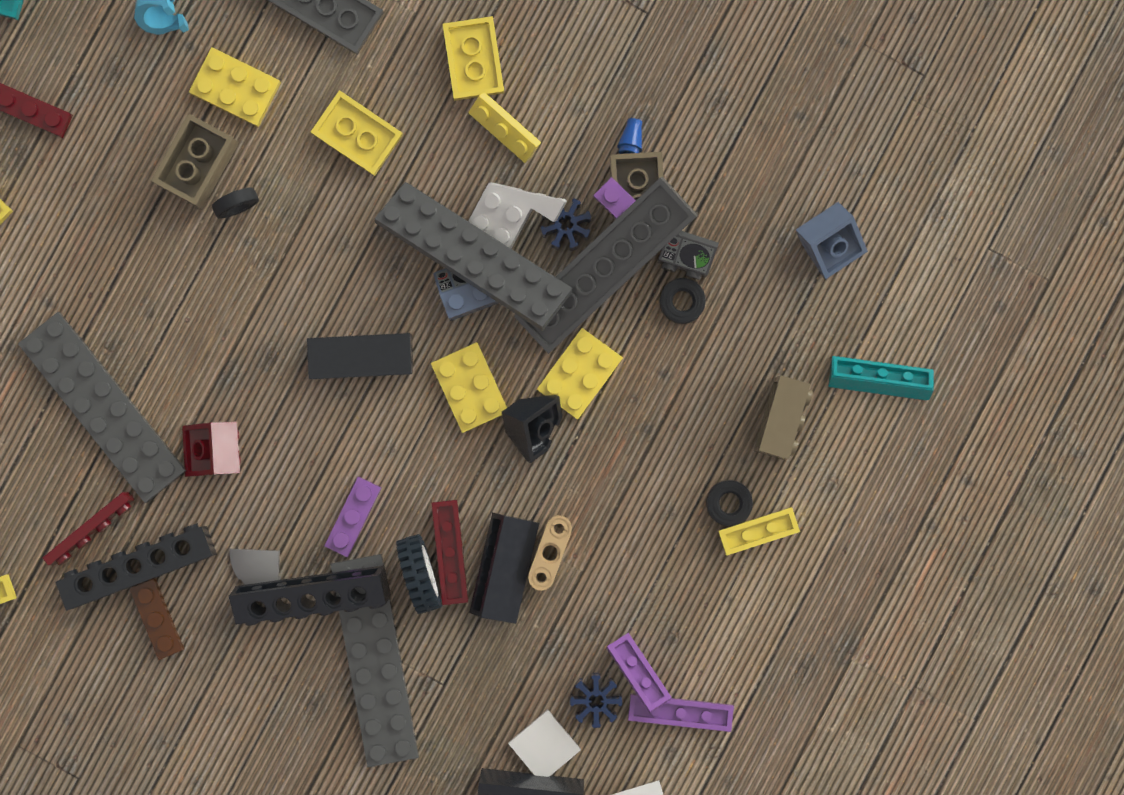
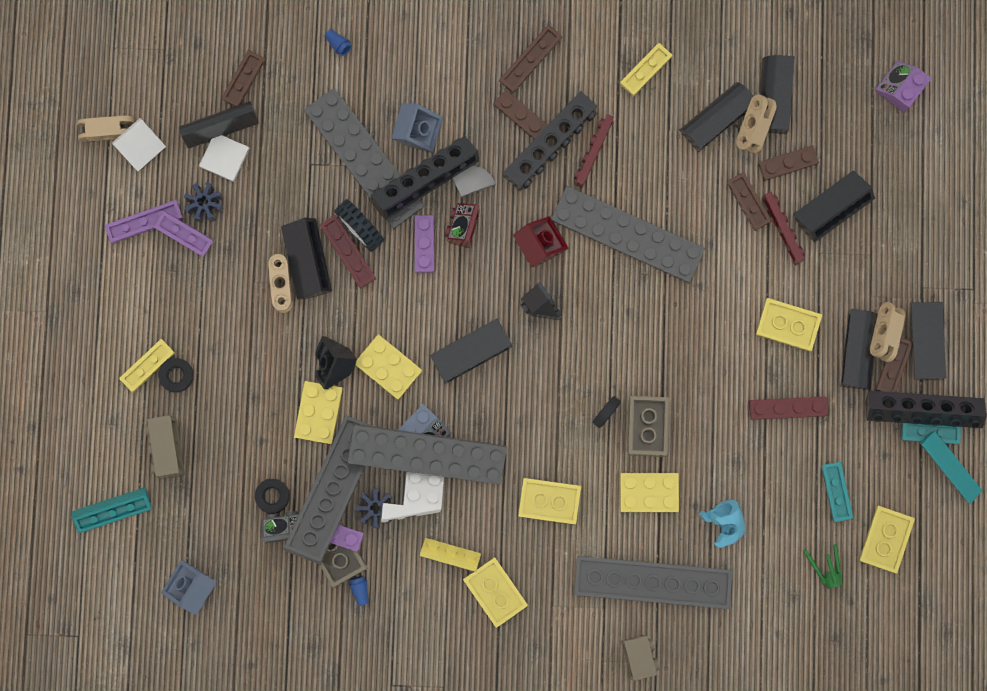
camera: 155 degrees right, 5 degrees down
none -> sand blue slope [391,103,443,153]
none -> slope [445,203,480,249]
none -> reddish brown plate [499,25,562,93]
none -> black slope [520,282,562,320]

